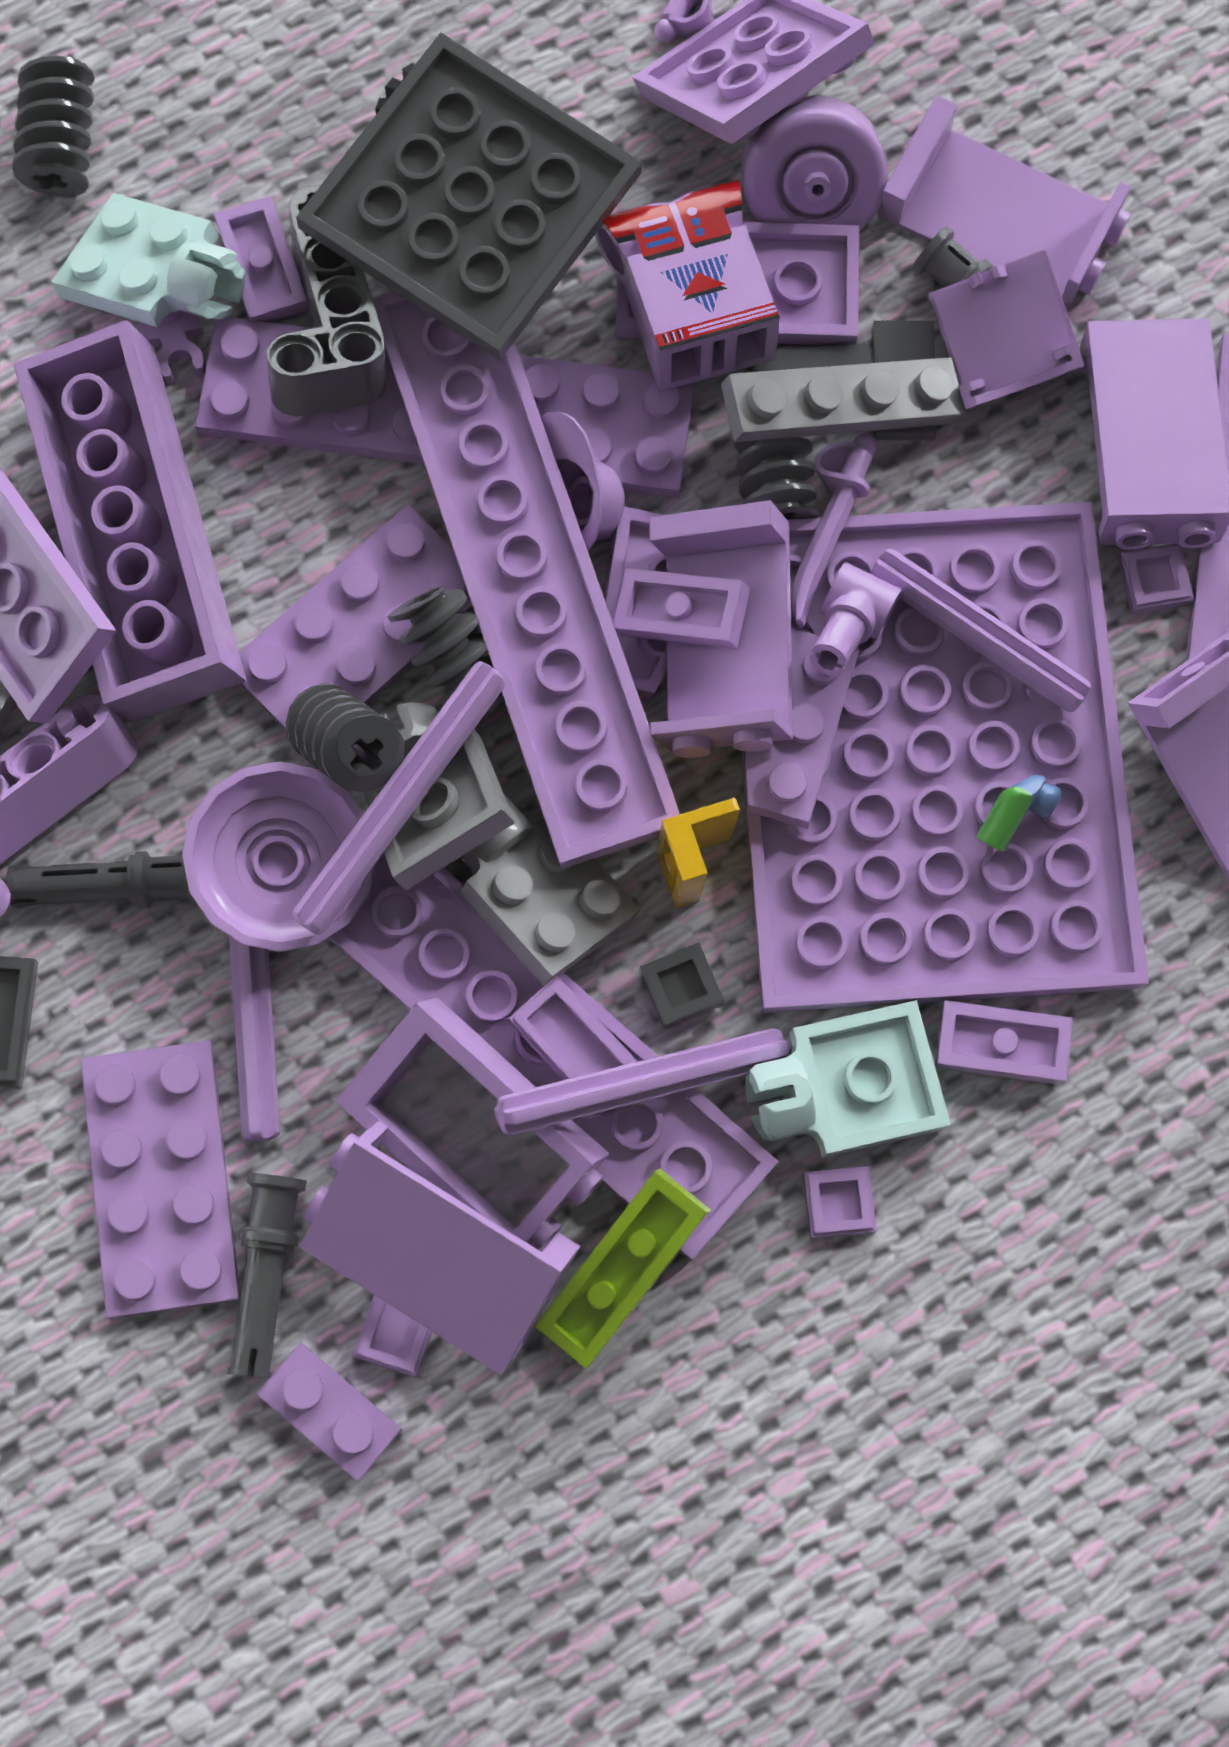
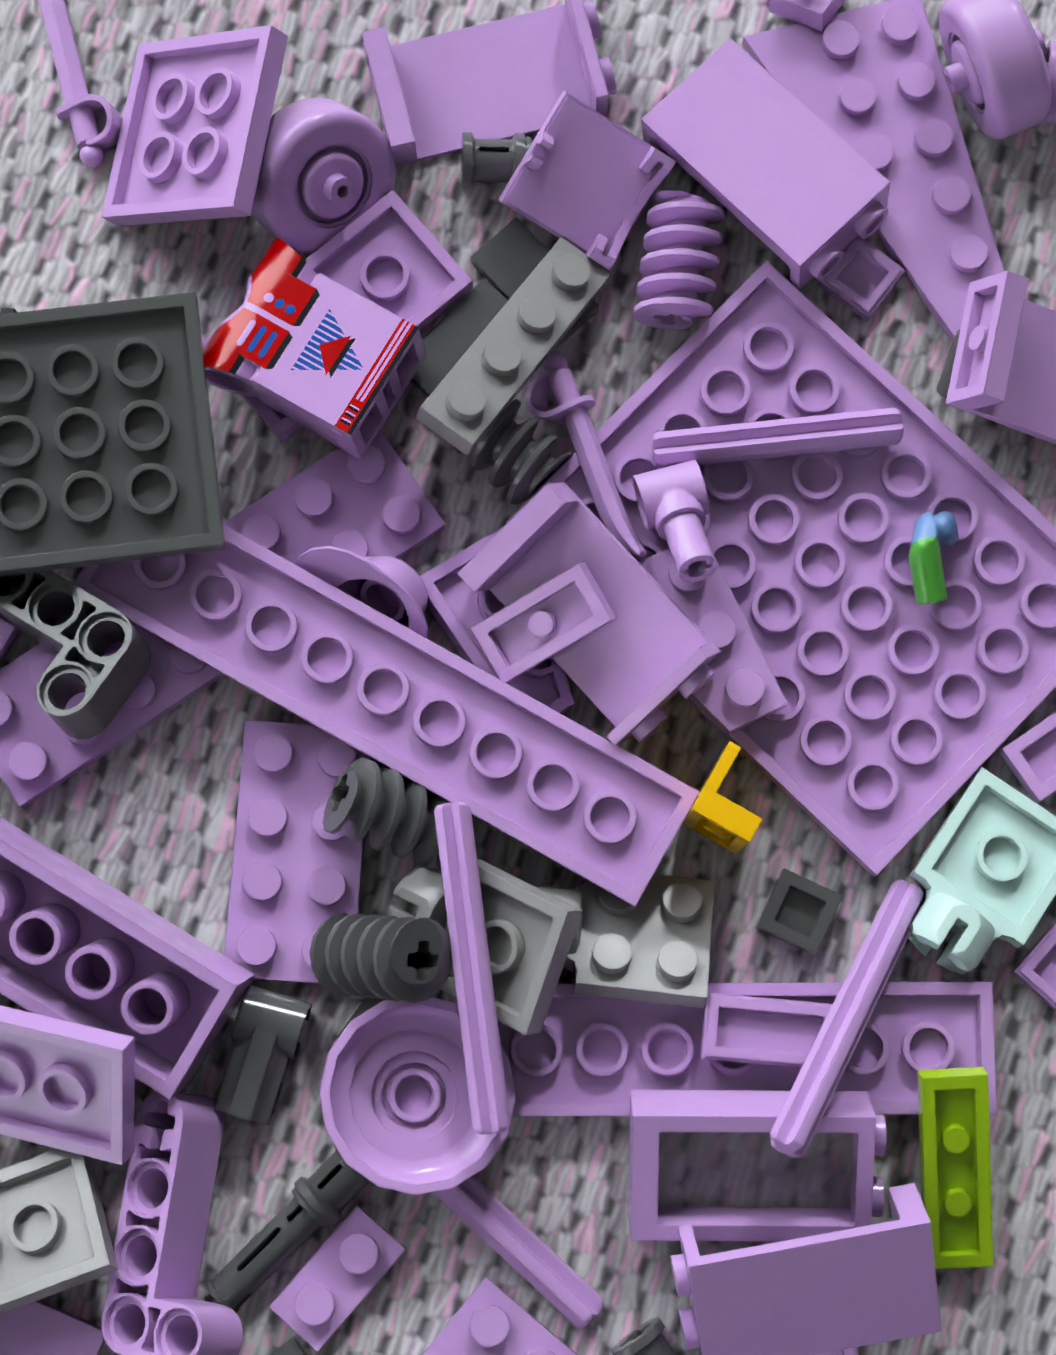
camera: 40 degrees left, 5 degrees up
none -> dark grey piece [214,985,312,1125]
none -> lavender plate [269,1205,407,1352]
none -> lavender piece [633,190,726,331]

